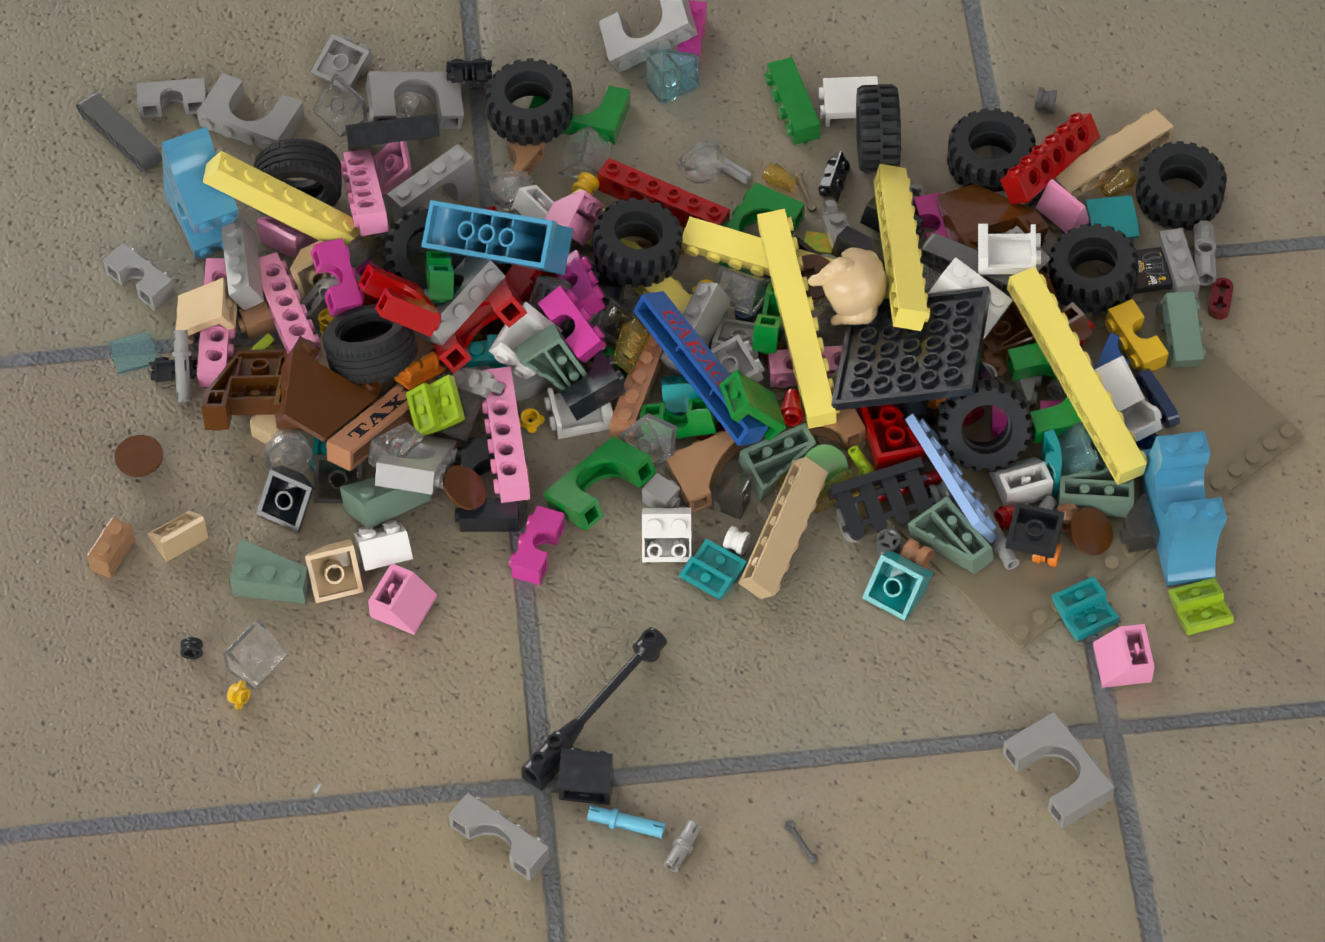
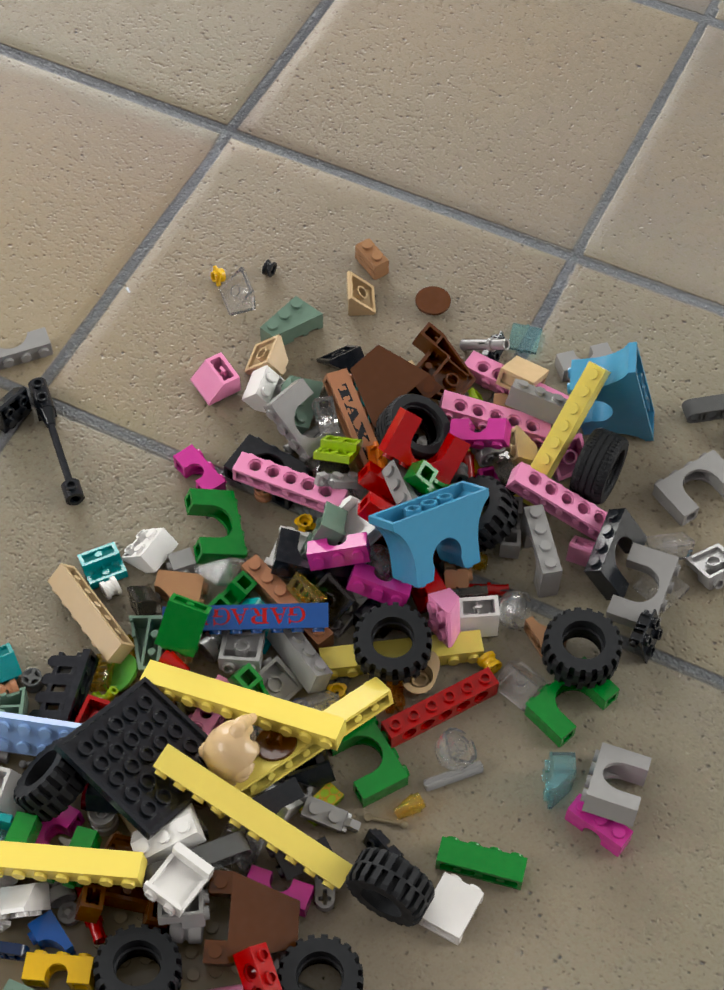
camera: 120 degrees right, 0 degrees up
reddish brown piece [443,465,486,510] -> none

